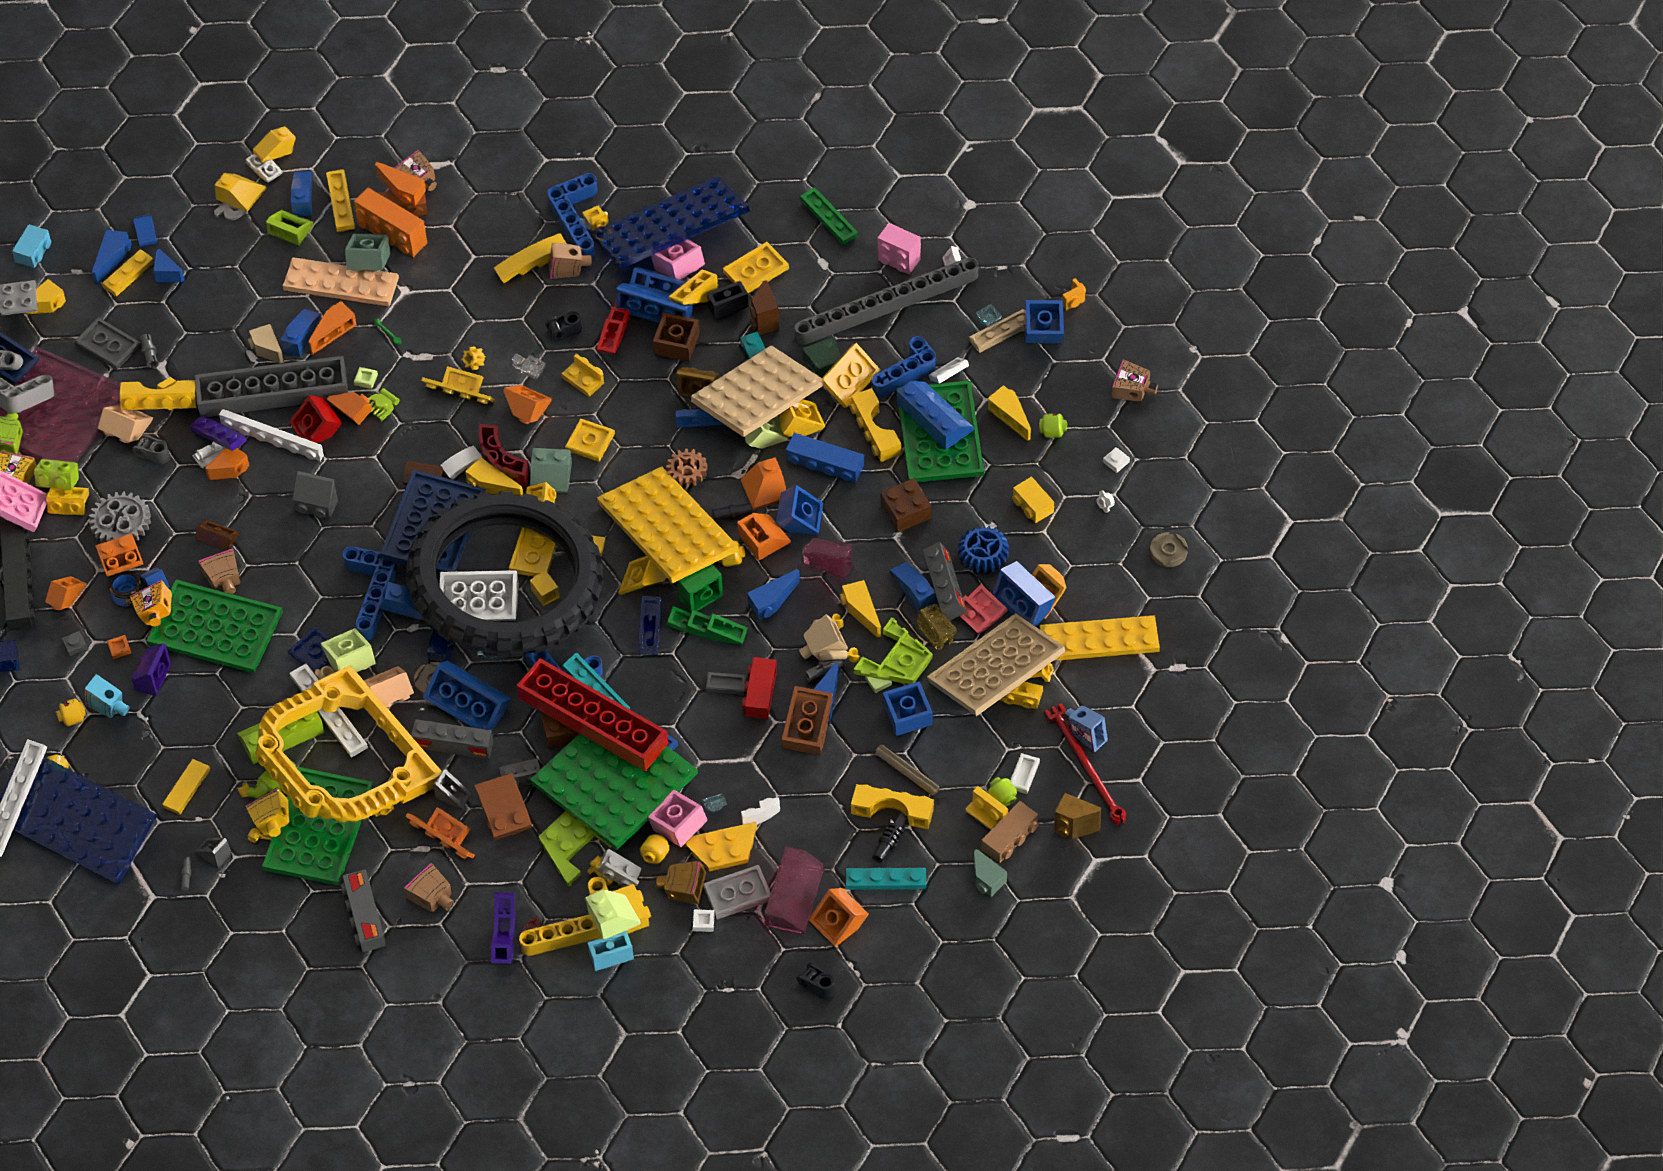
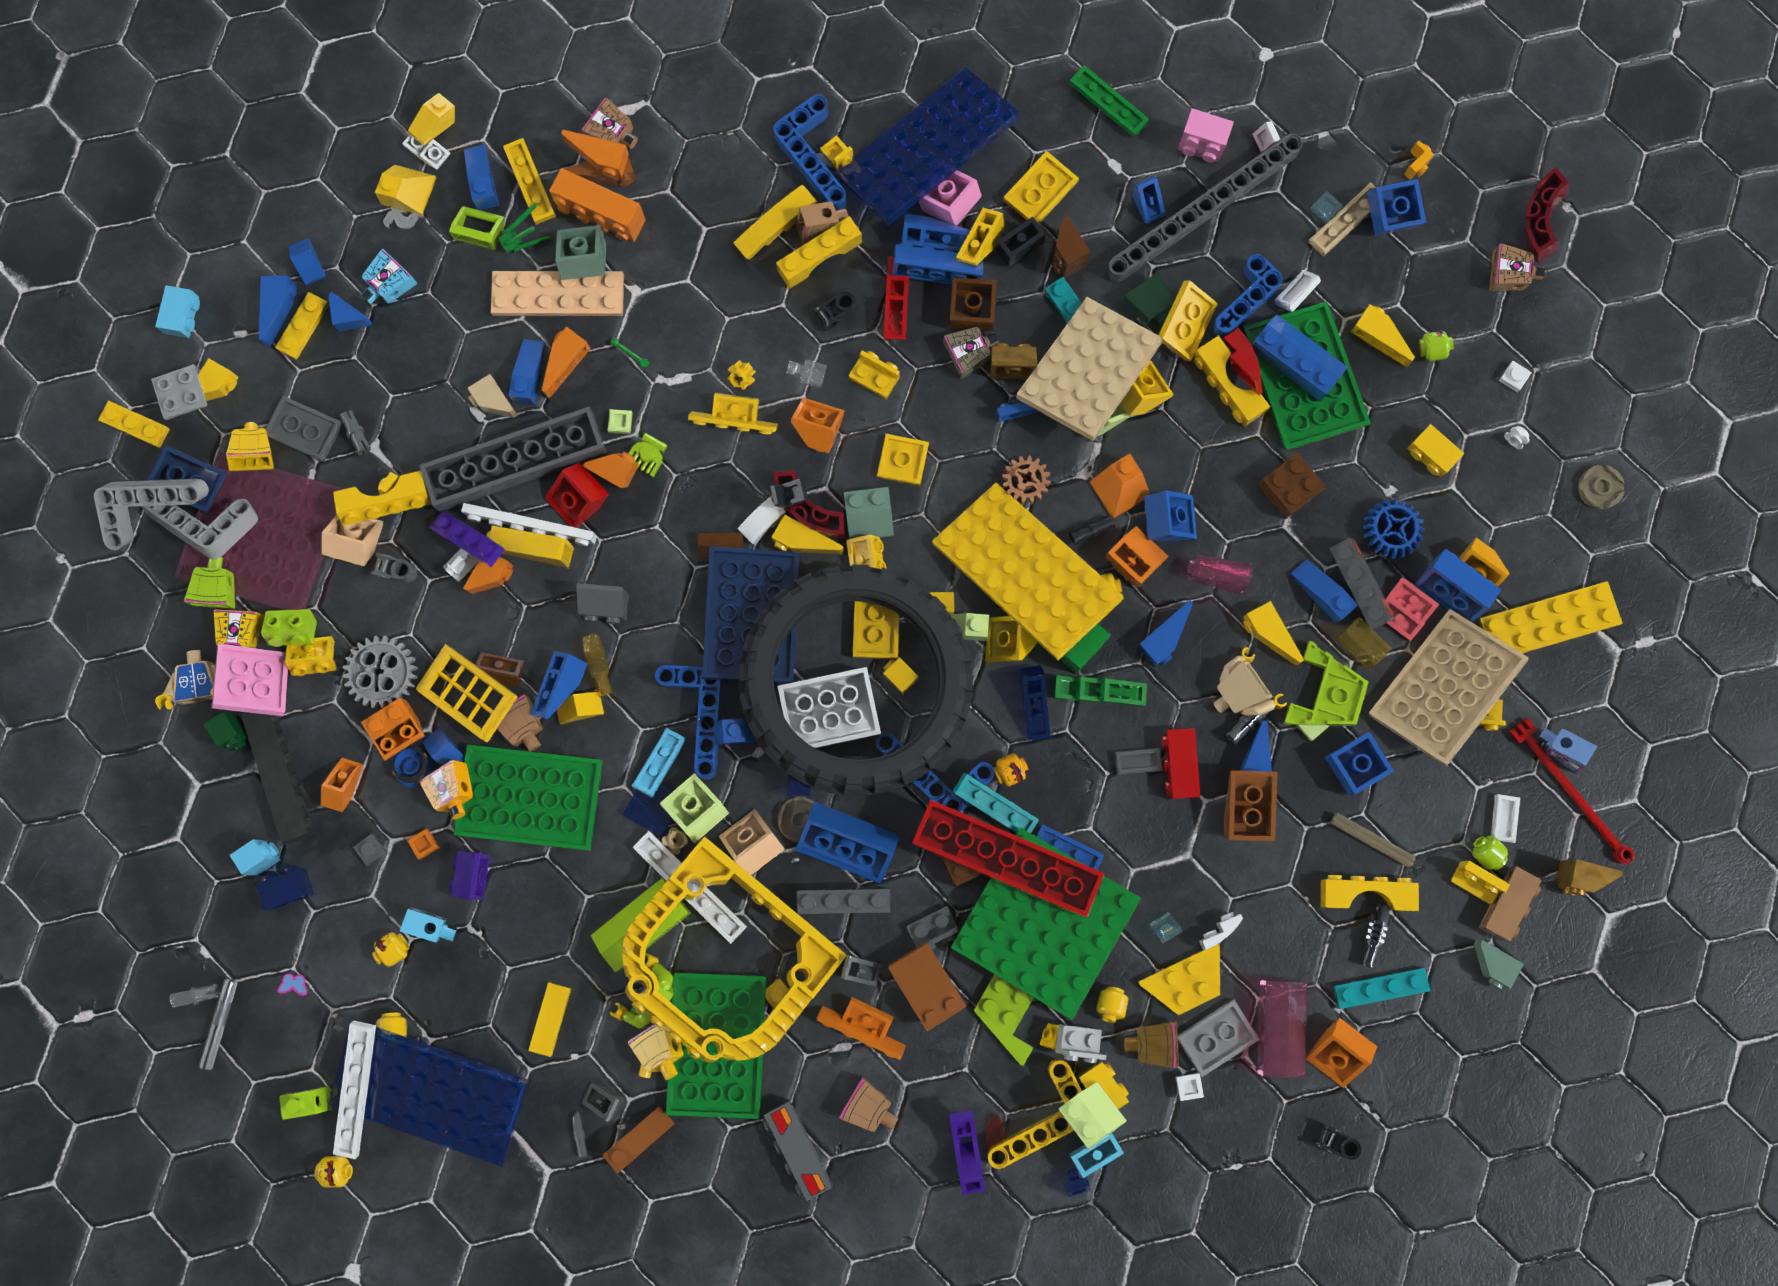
camera: 10 degrees left, 25 degrees up
bright pink brick [648,790,707,847] -> none
blue brick [786,433,864,483] -> none
none -> yellow torso [226,422,274,471]
none -> medium azure torso [361,249,417,304]
none -> yellow piece [416,644,518,742]
none -> yellow slope [486,526,574,569]
none -> green plant [499,203,551,253]
none -> blue slope [530,651,588,719]
none -> yellow slope [557,692,604,724]
none -> clear yellow hinge [583,634,613,697]
none -> dark orange slope [602,1105,675,1174]
none -> medium azure tile [632,728,686,798]
none -> black bracket [770,478,809,509]
none -> yellow arch [776,216,862,289]
none -> dark tan torso [944,327,999,379]
none -> yellowish green slope [951,613,989,641]
none -> light orange head [994,753,1028,787]
none -> clear blue tile [1064,1168,1090,1198]
none -> blue slope [1132,176,1166,225]
none -> red slope [1224,328,1262,396]
none -> dark red brick [1526,167,1569,264]

